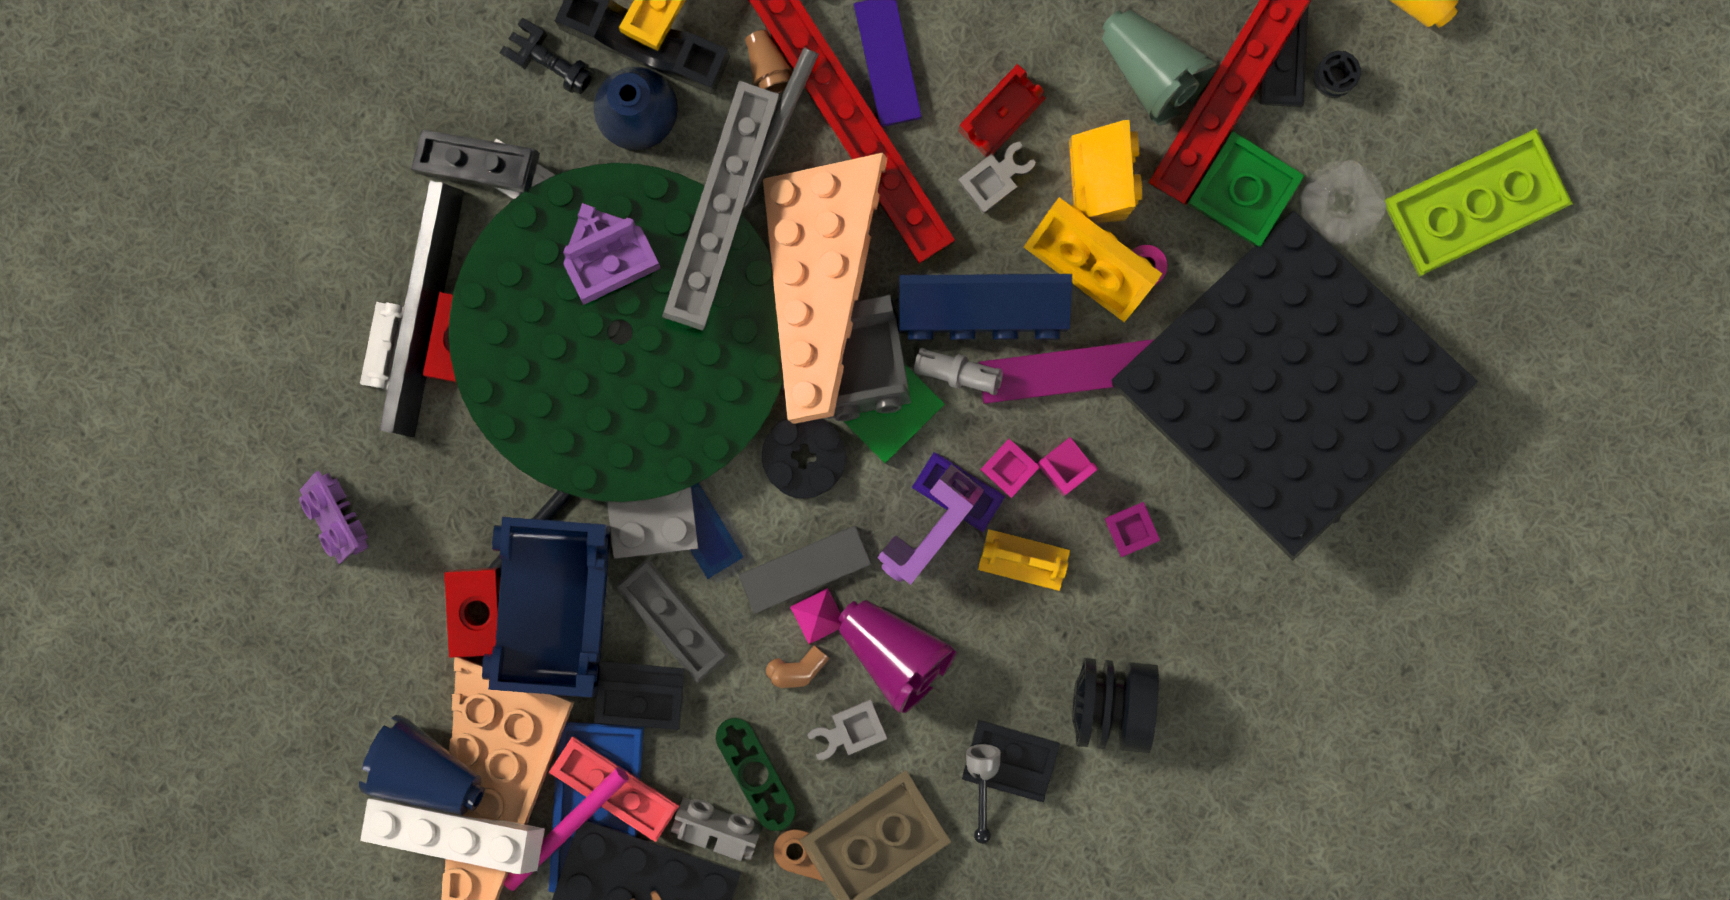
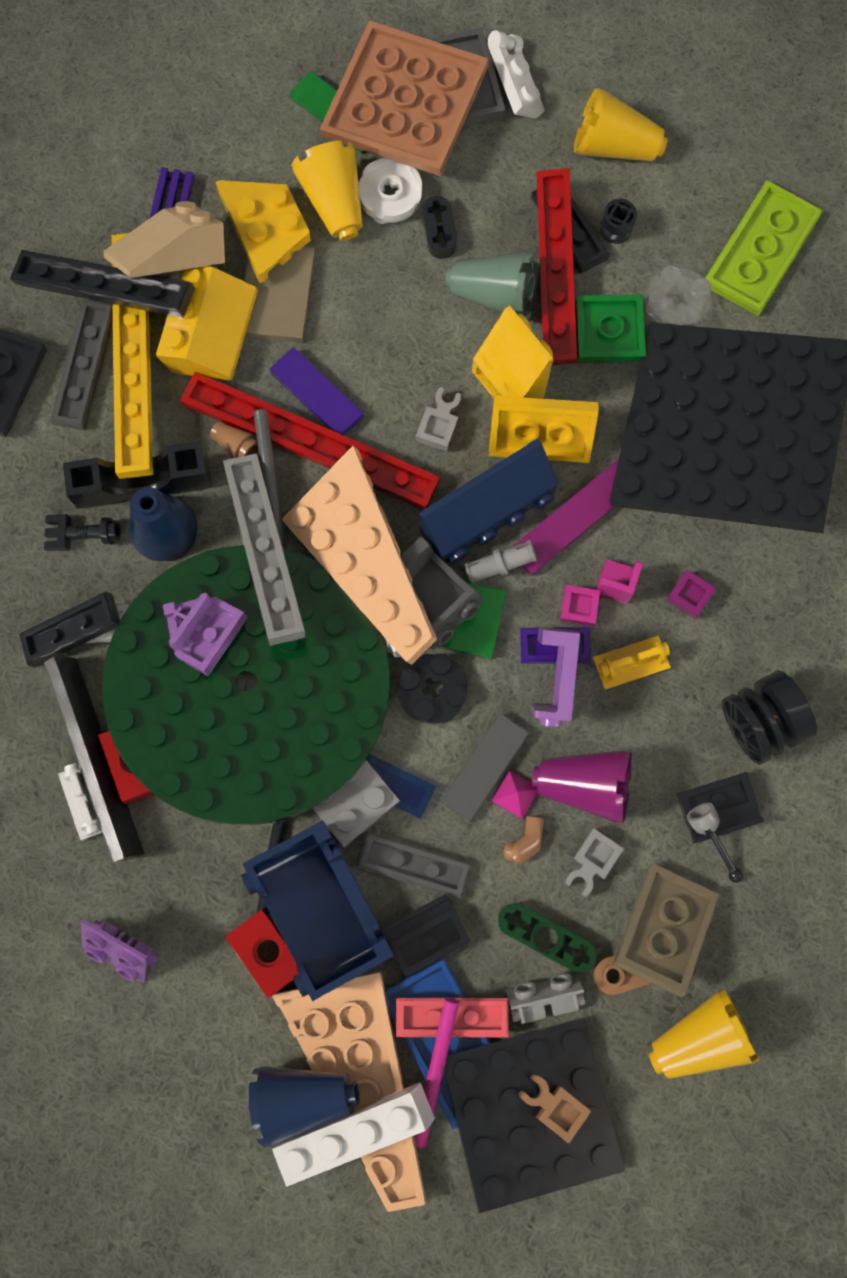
camera: 35 degrees left, 10 degrees down
red hinge [958,64,1046,157] -> none

